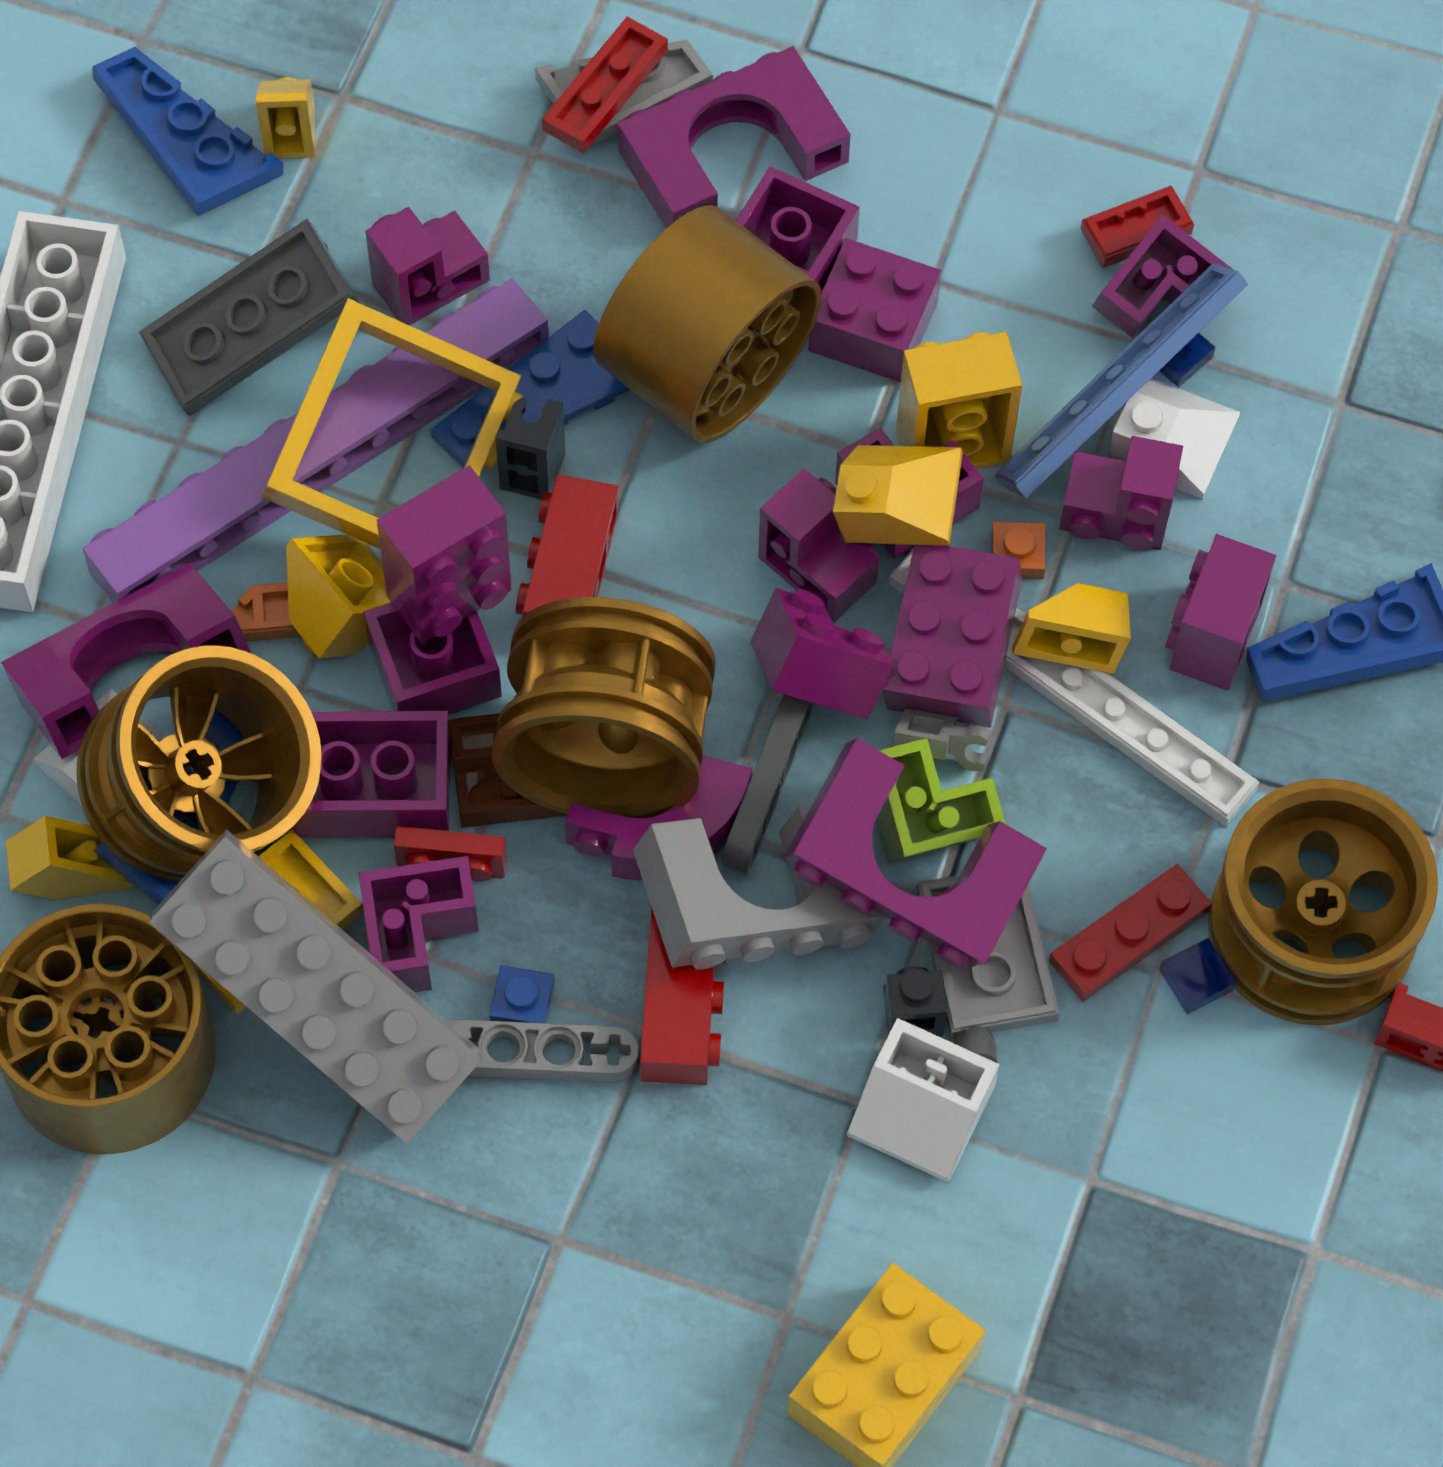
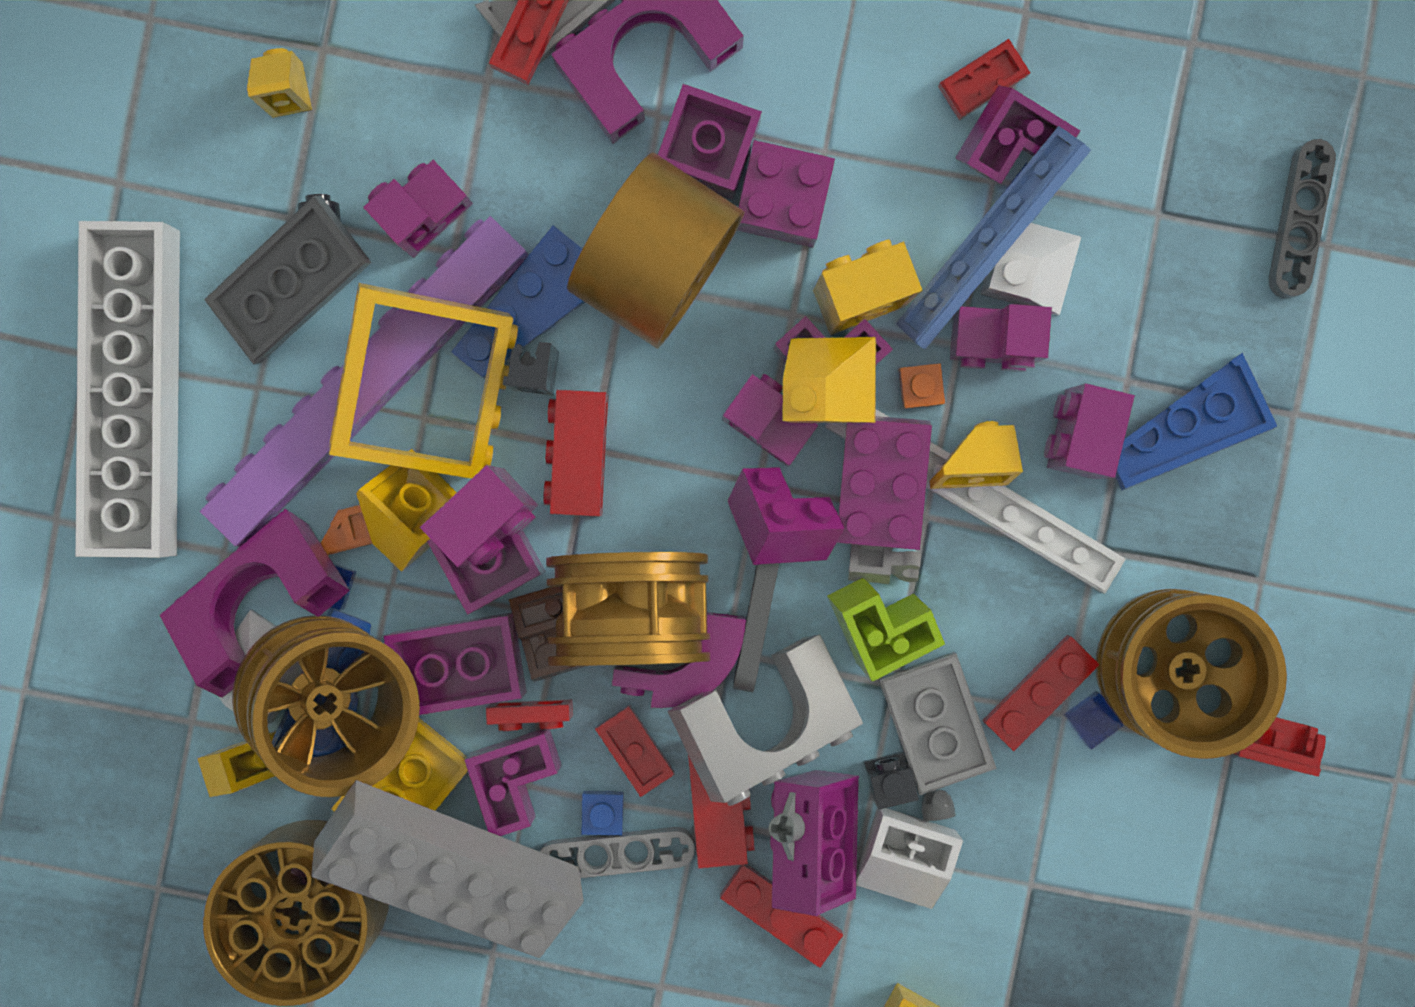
camera: 10 degrees left, 25 degrees up
blue wing [92,47,284,216] -> none
magenta arch [783,738,1047,970] -> none
none -> red plate [595,705,675,797]
none -> red plate [720,864,843,968]
none -> magenta piece [768,770,859,916]

